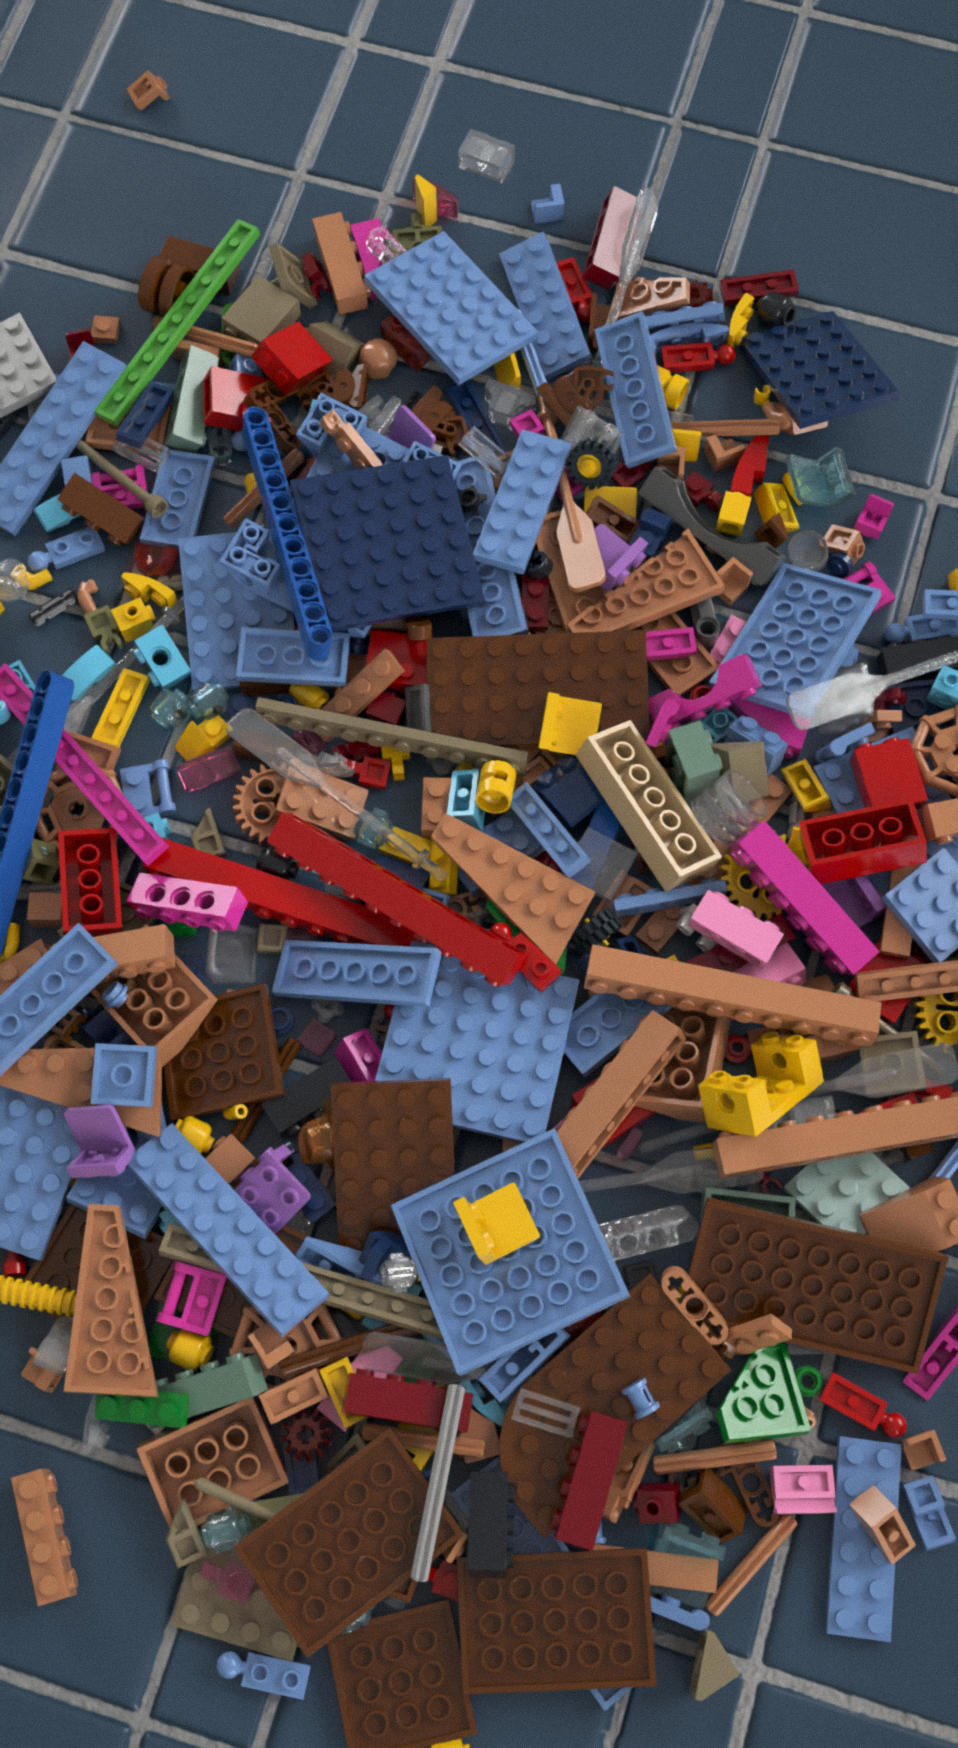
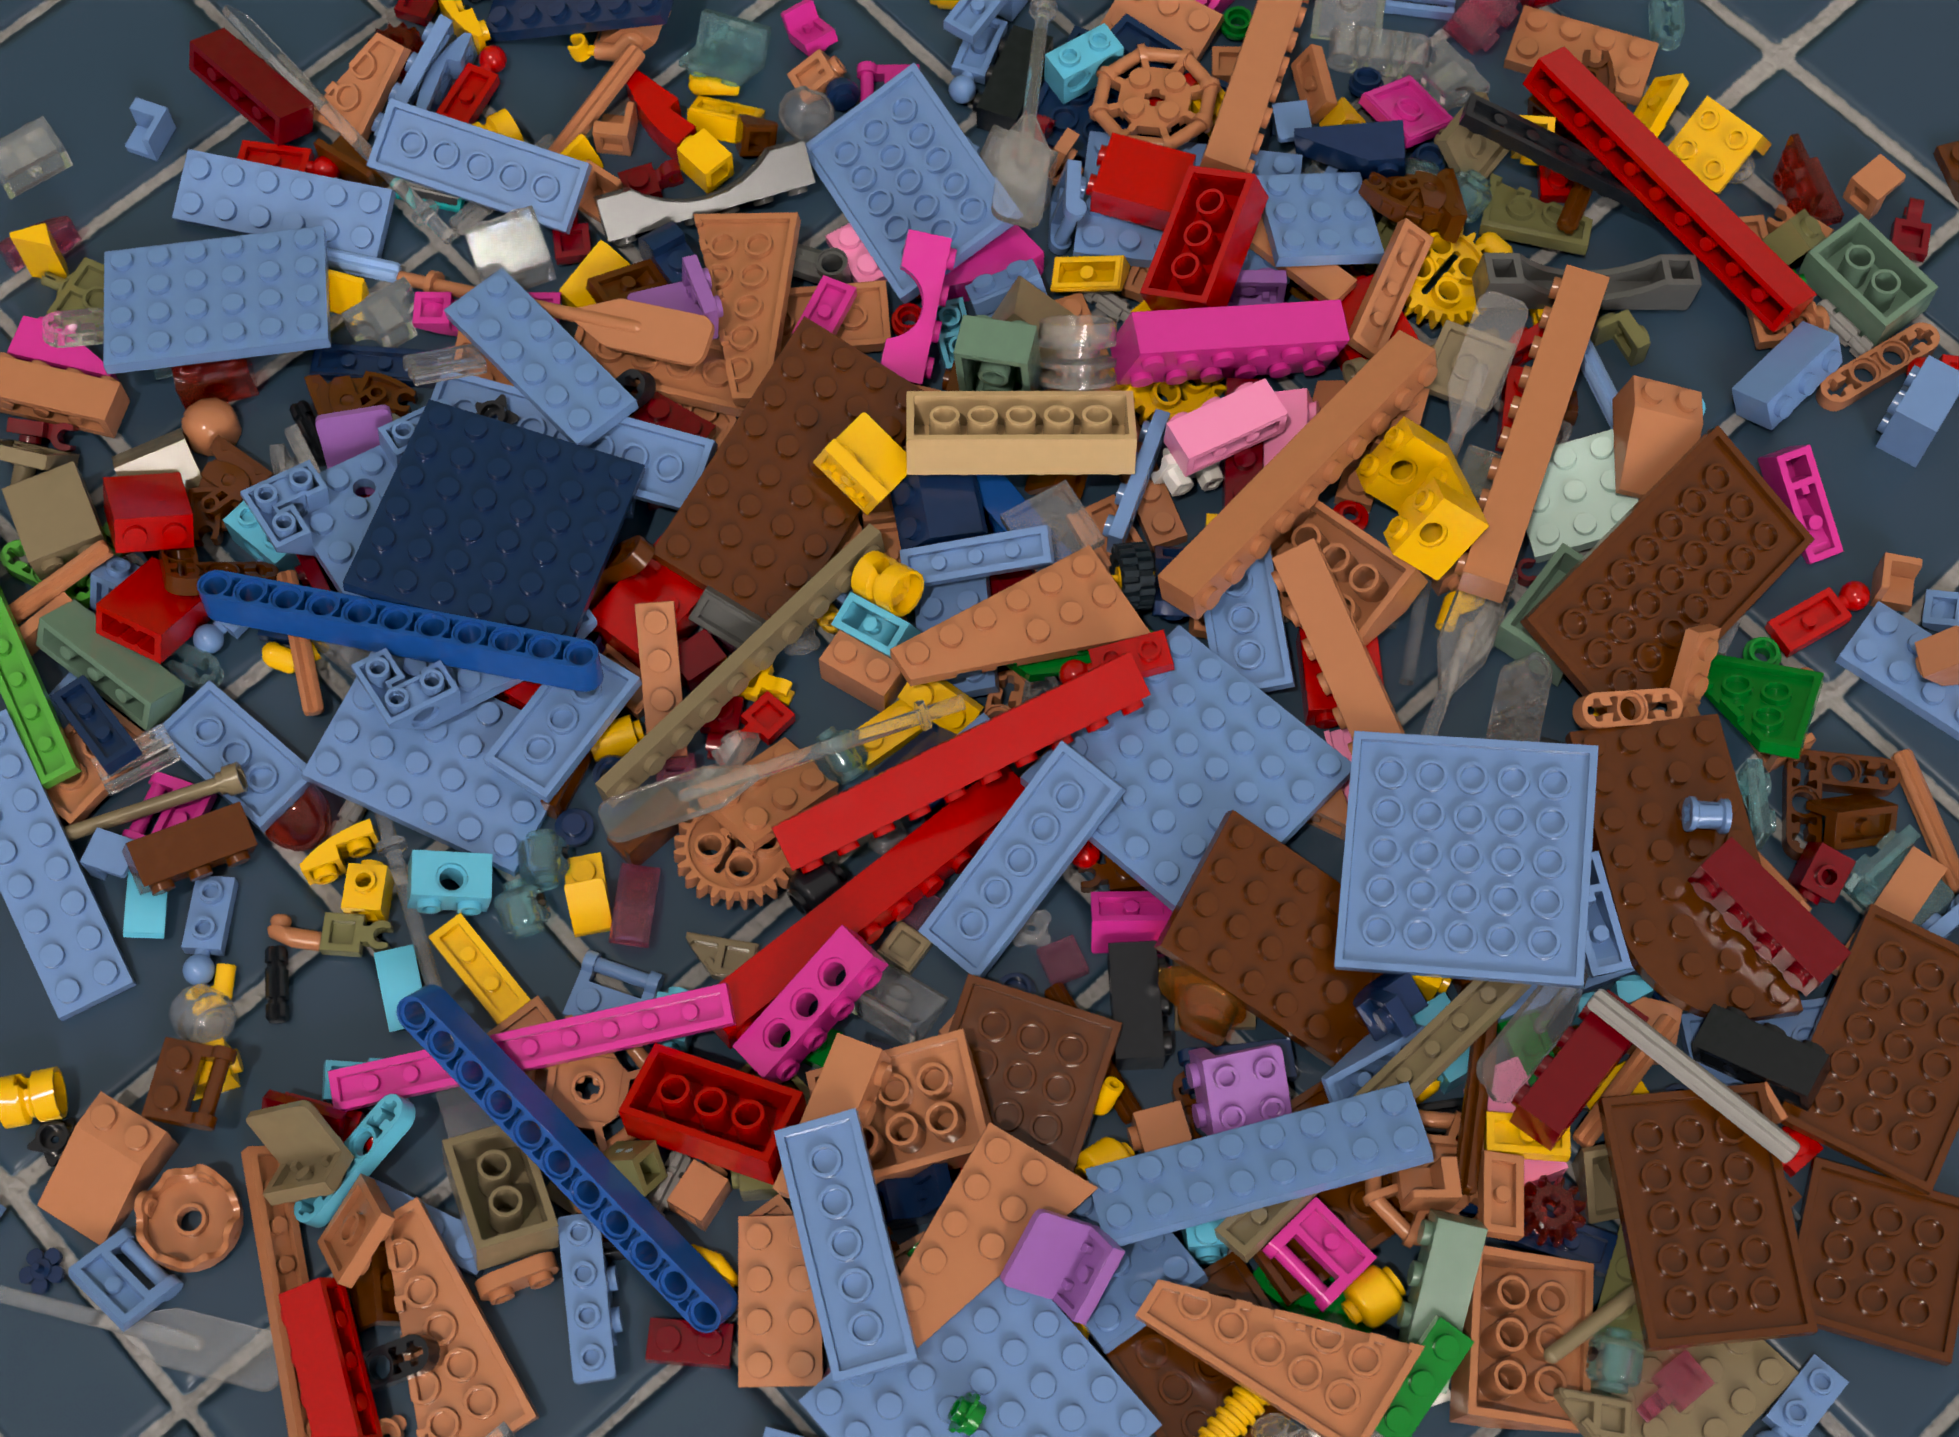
camera: 60 degrees left, 5 degrees down
medium blue plate [91,1043,157,1107] -> none
medium blue plate [101,981,128,1009] -> none
nougat hinge [319,409,382,470] -> none
clear gear [379,1253,417,1293] -> none
yellow bracket [453,1183,540,1265] -> none
clear tile [511,1388,581,1439] -> none
reddish brown piece [536,365,615,431] -> none
black wheel [566,437,617,490] -> none
clear pink tile [616,1127,643,1161] -> none
dark pink plate [646,695,681,748] -> none
nougat axle [653,1440,777,1475] -> none
nougat panel [717,557,753,606] -> none
bright pink plate [769,1465,837,1514] -> none

